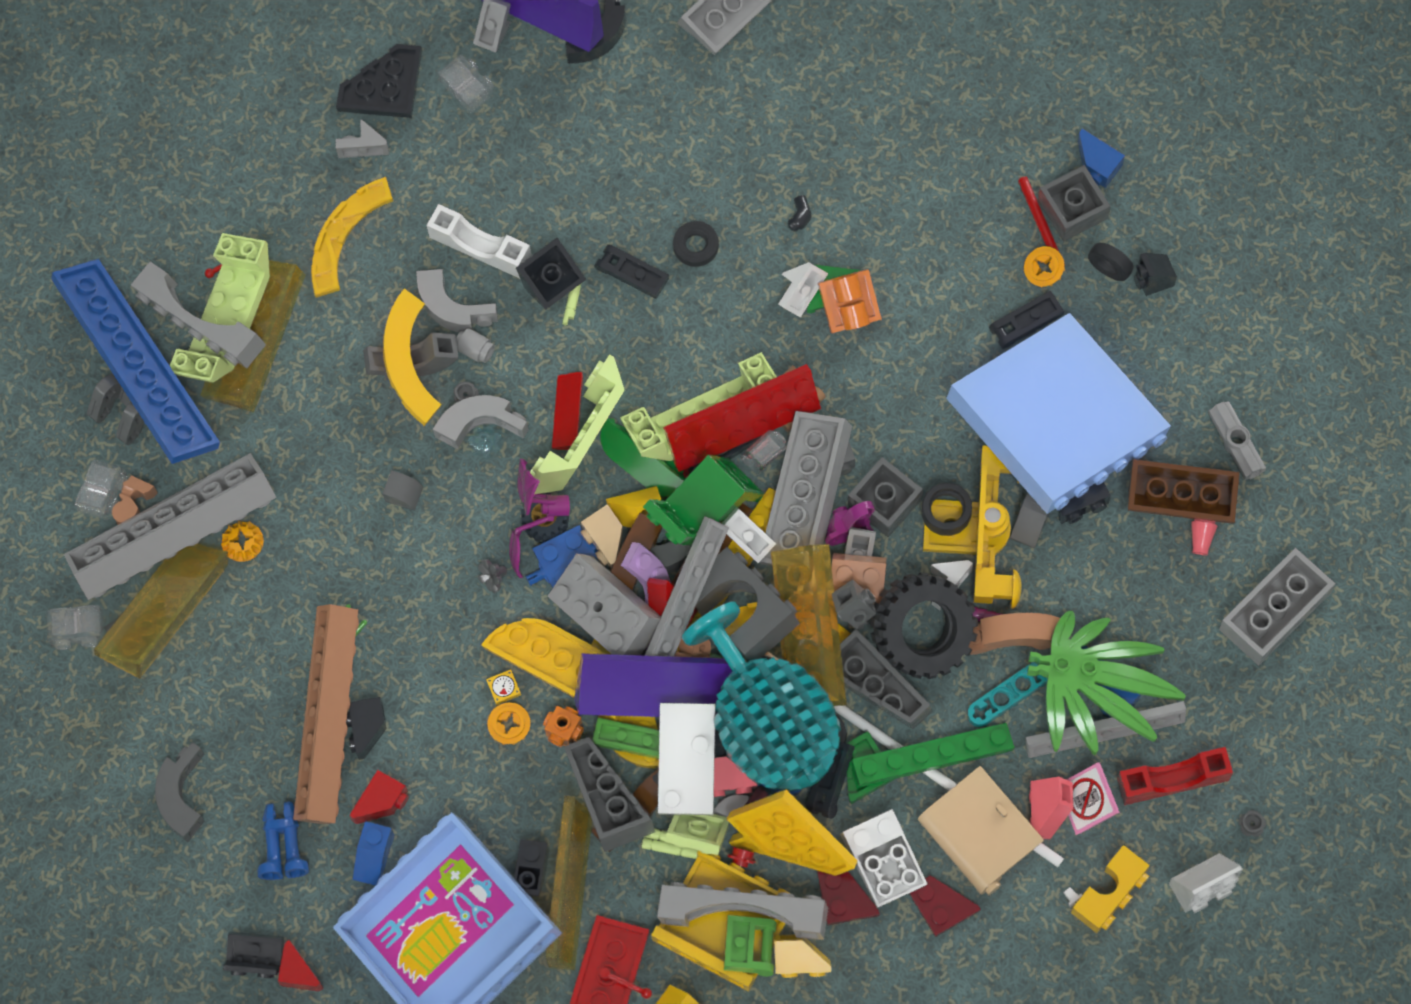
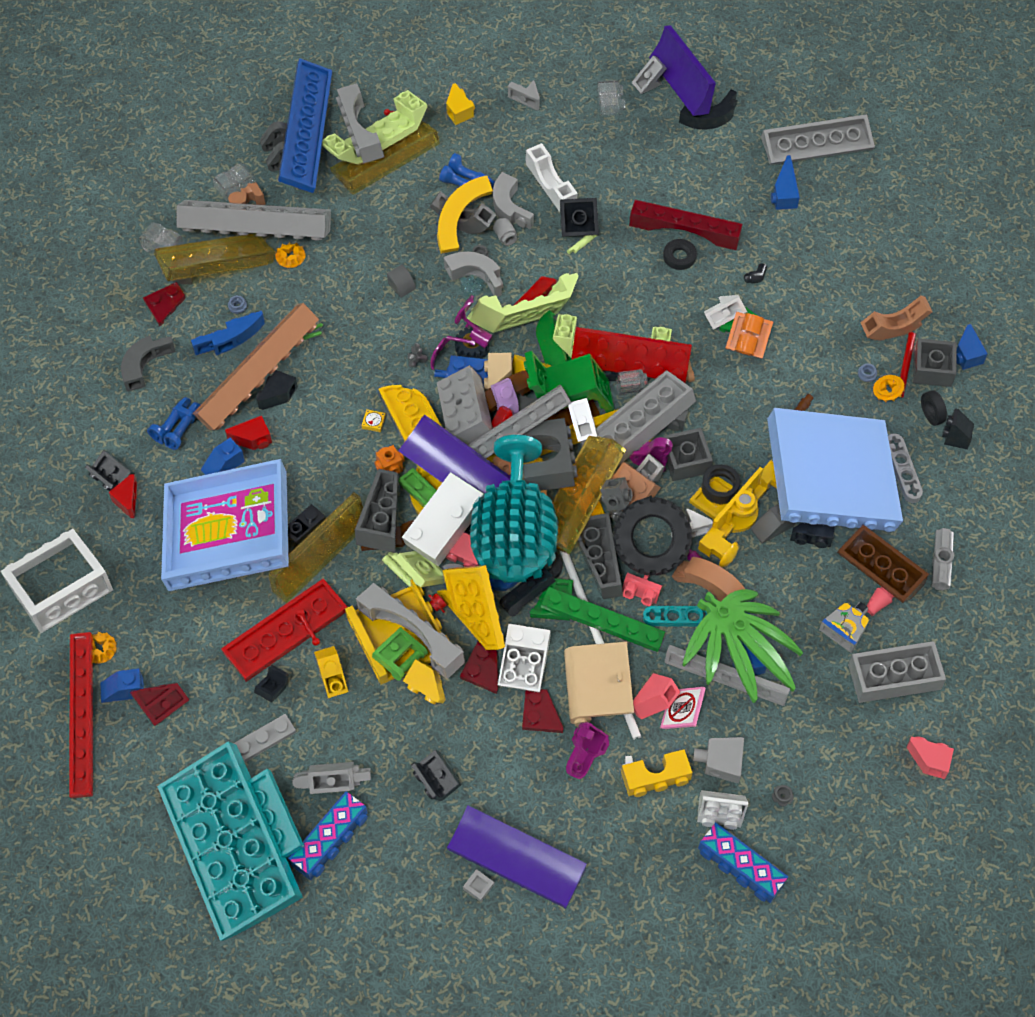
camera: 30 degrees right, 10 degrees down
yellow tile [311,177,393,297] -> none
black plate [336,44,422,118] -> none
light orange gear [487,703,530,745] -> none
black plate [594,244,669,299] -> none
black plate [988,291,1064,349] -> none
red arch [1117,747,1233,805] -> none
none -> dark red wing [143,282,186,326]
none -> blue slope [191,311,265,356]
none -> sand blue plate [228,295,247,314]
none -> blue piece [439,153,495,196]
none -> yellow slope [446,83,475,125]
none -> magenta piece [566,722,609,779]
none -> coral hips [622,573,662,606]
none -> dark red arch [629,200,743,250]
none -> light grey torso [693,737,744,783]
none -> blue brick [698,822,789,903]
none -> blue slope [771,155,800,210]
none -> reddish brown animal [794,394,813,411]
none -> torso [819,602,869,653]
none -> sand blue plate [858,363,877,382]
none -> nougat arch [860,296,932,340]
none -> light grey beam [888,434,923,503]
none -> coral slope [907,736,954,779]

